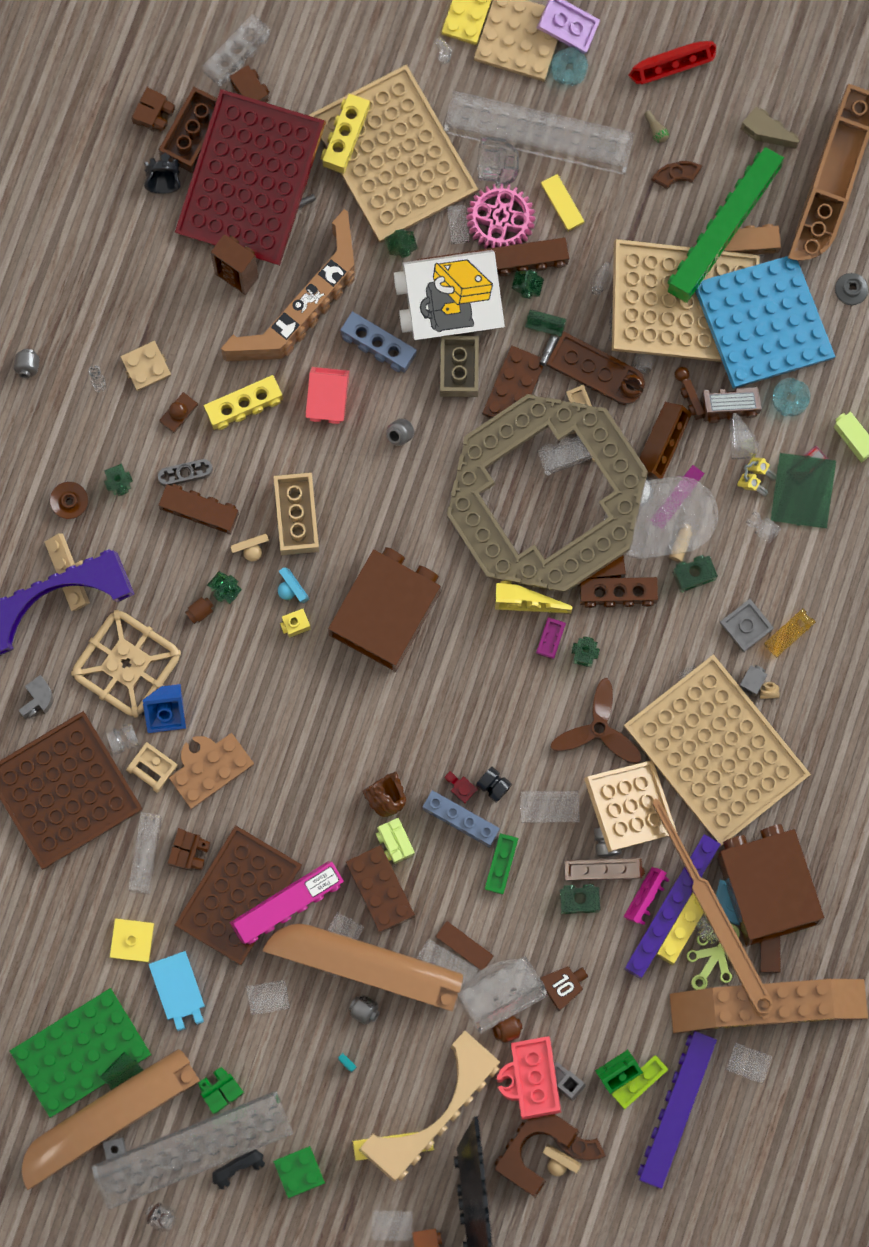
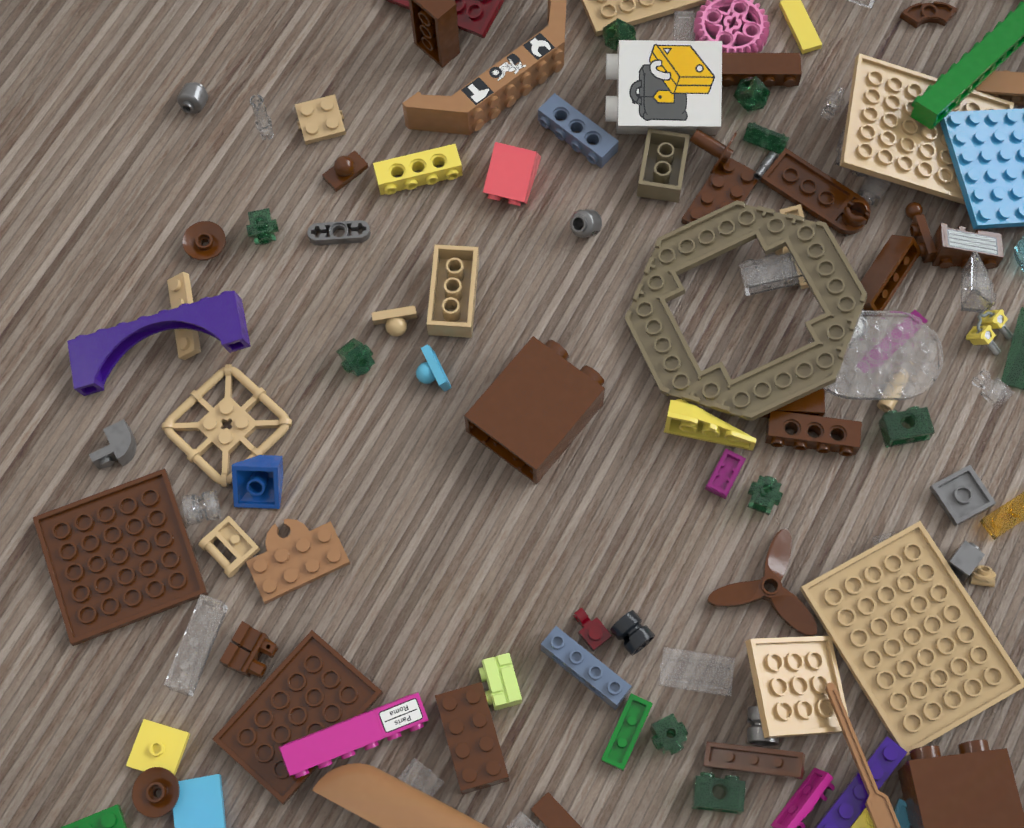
camera: 15 degrees right, 10 degrees down
reddish brown brick [158,484,239,535] -> none
reddish brown brick [185,597,214,624] -> none
light yellow brick [280,609,311,638] -> none
reddish brown hair [362,772,406,817] -> none
none -> reddish brown dish [132,767,180,818]
none -> clear green brick [650,713,688,755]
none -> reddish brown piece [690,128,737,174]

